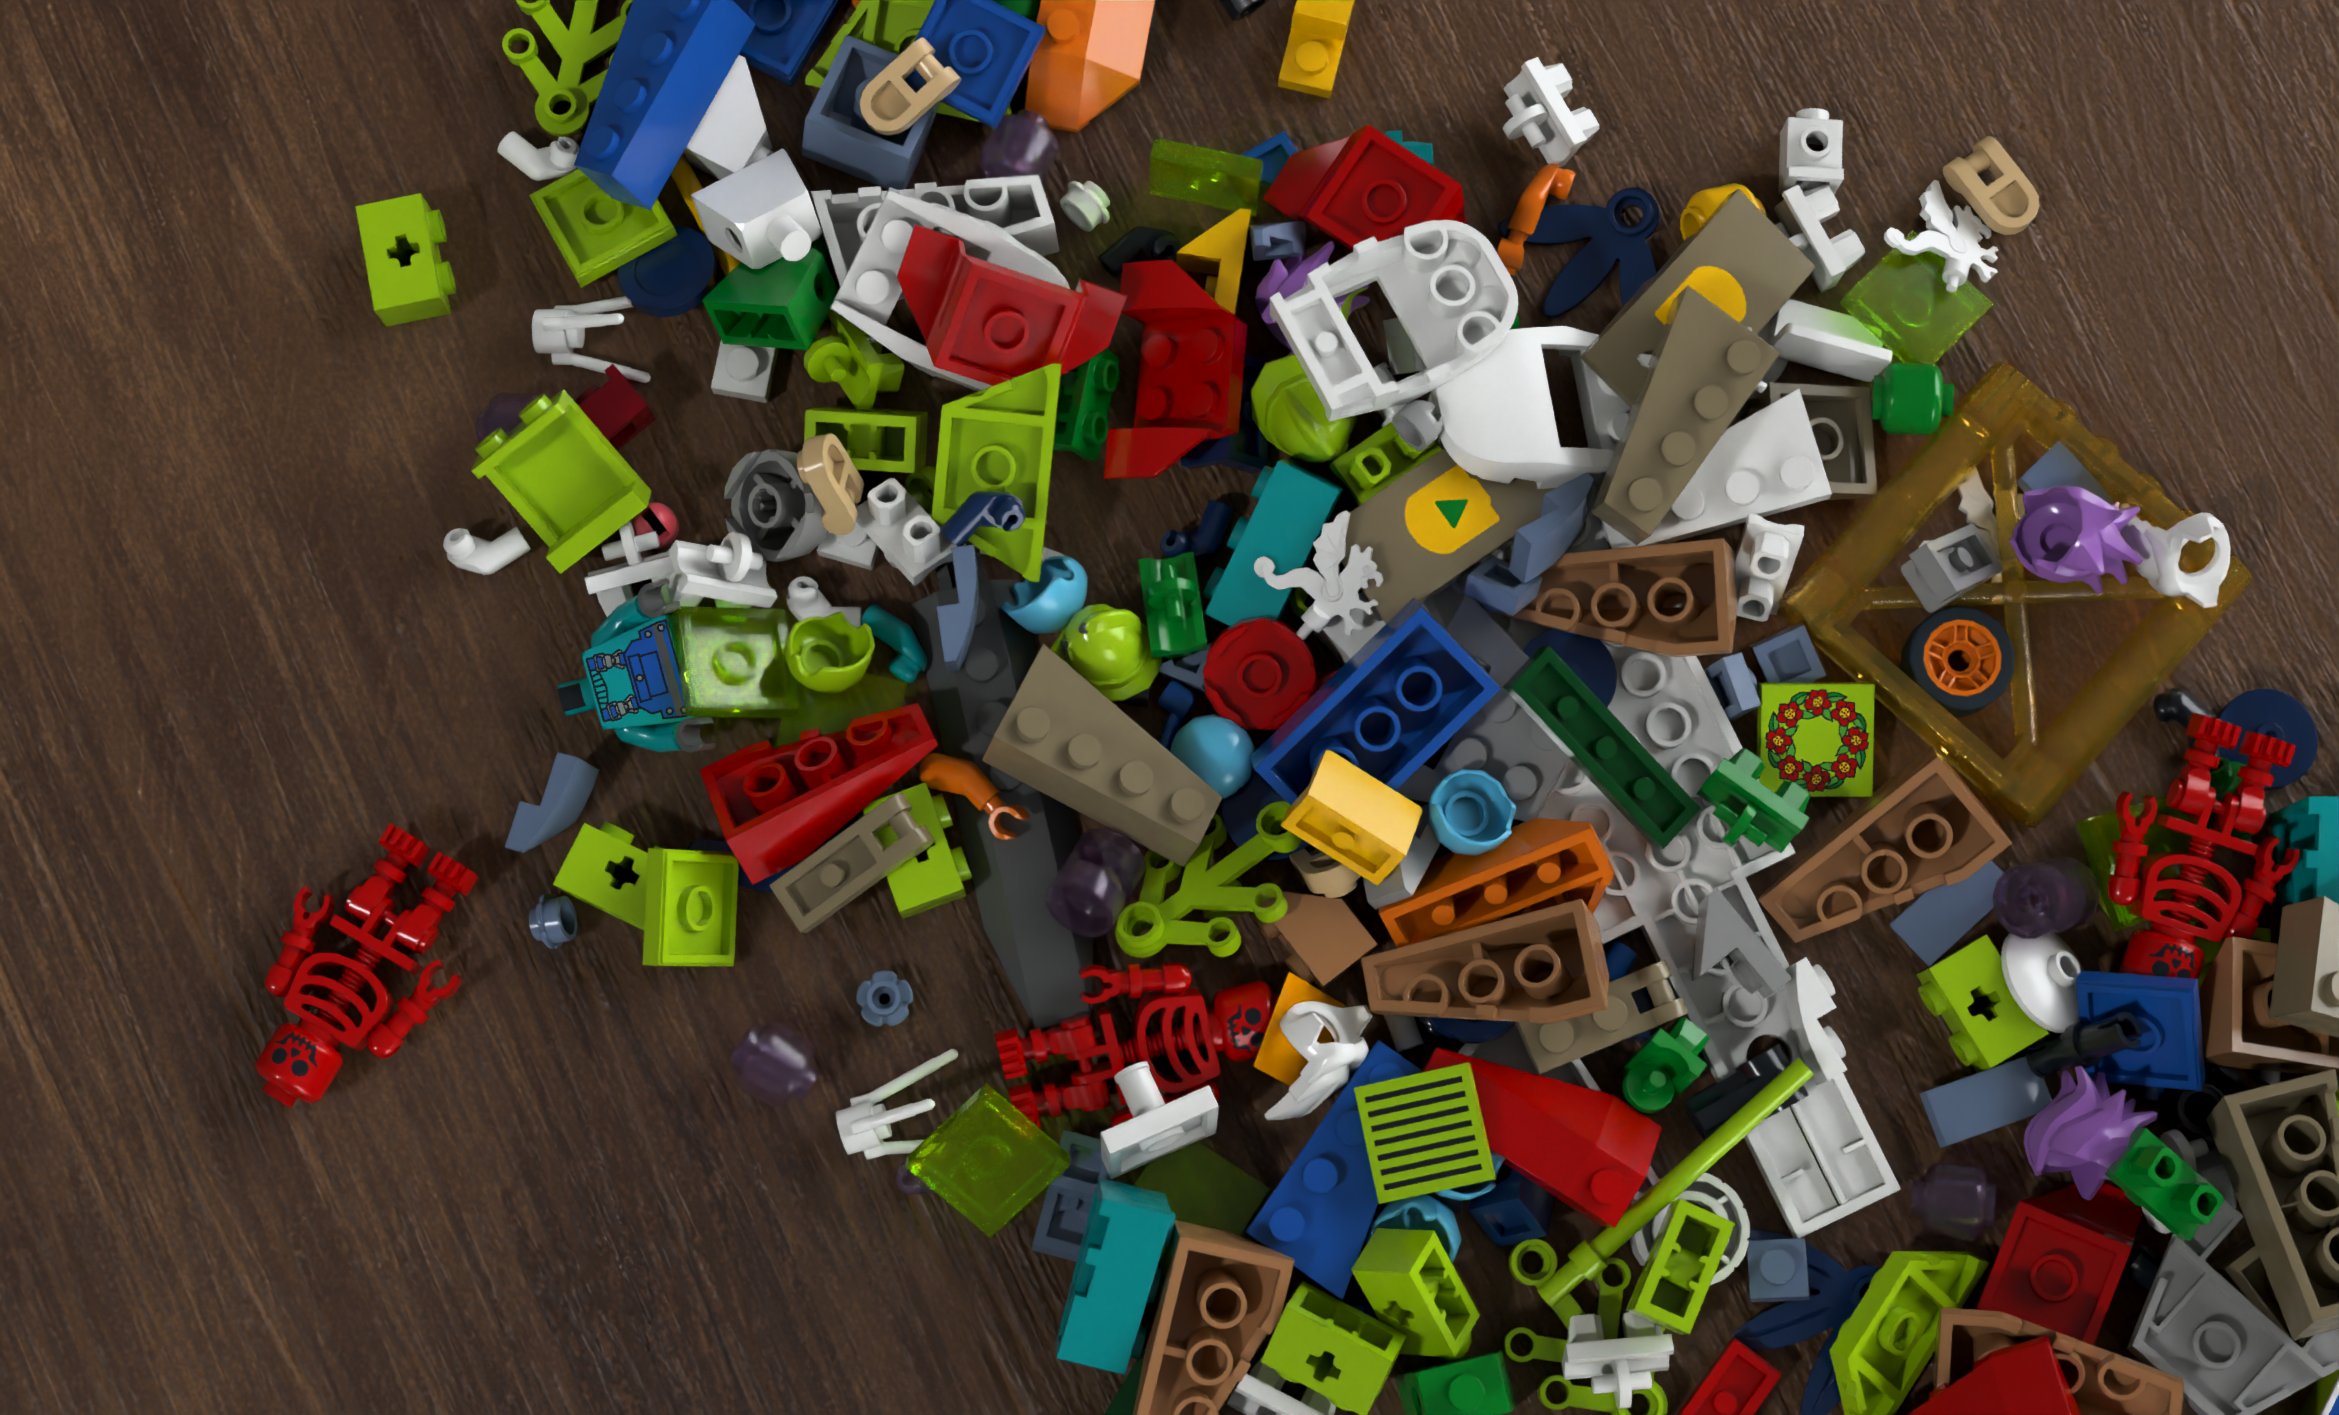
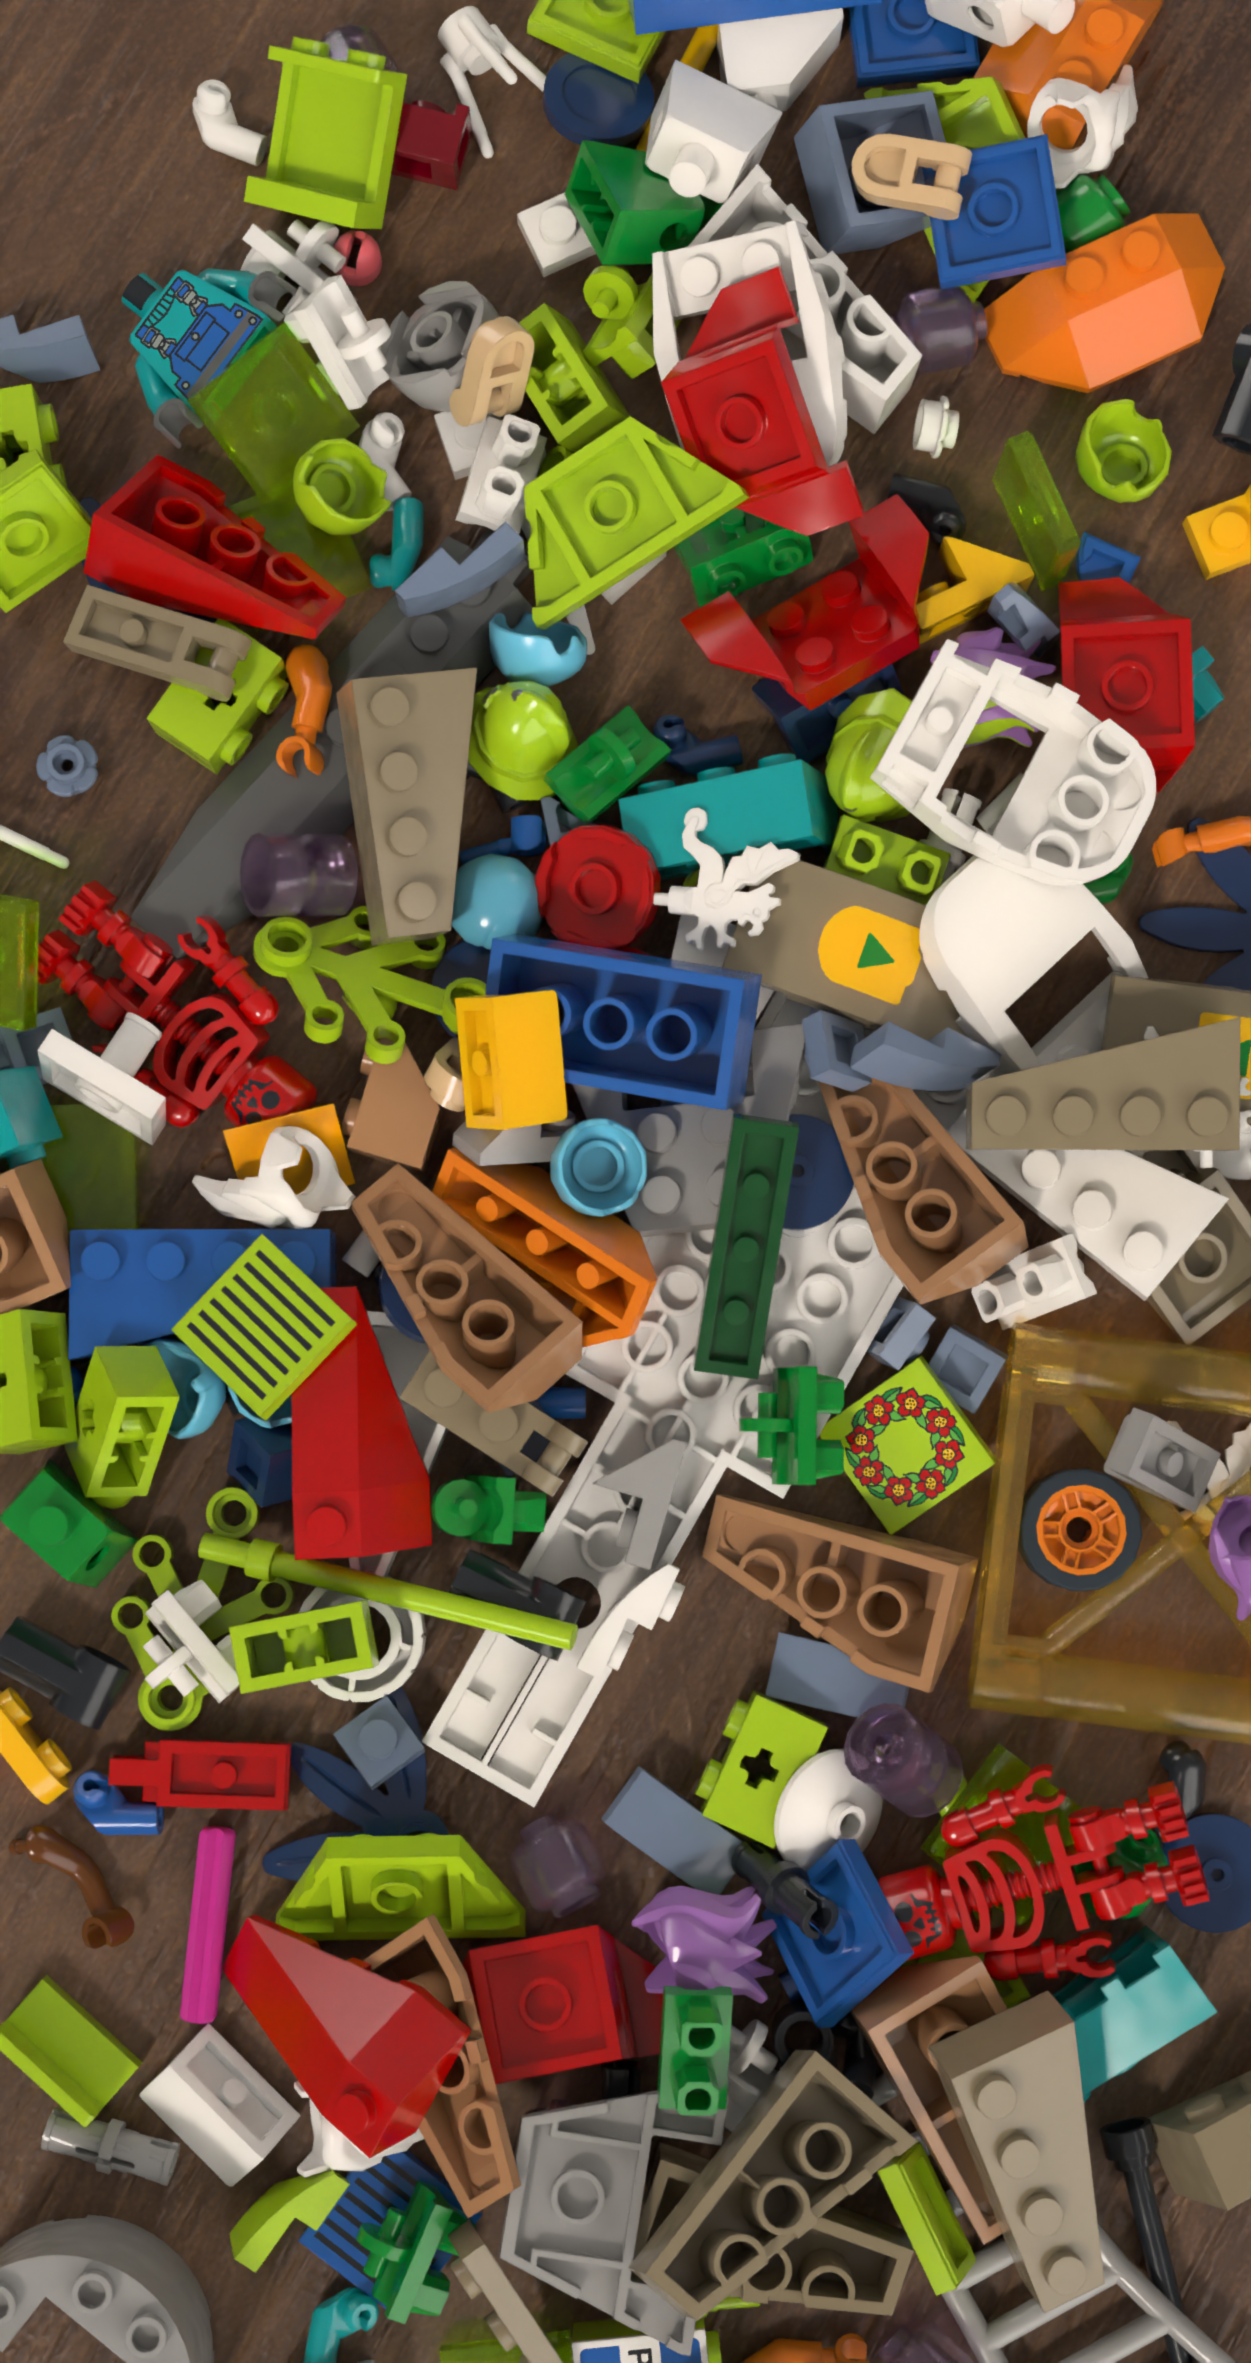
camera: 55 degrees right, 5 degrees up
dark blue arm [940,491,1025,547] -> none
light grey hinge [1392,400,1443,451] -> none
none -> lime hair [1075,399,1172,503]

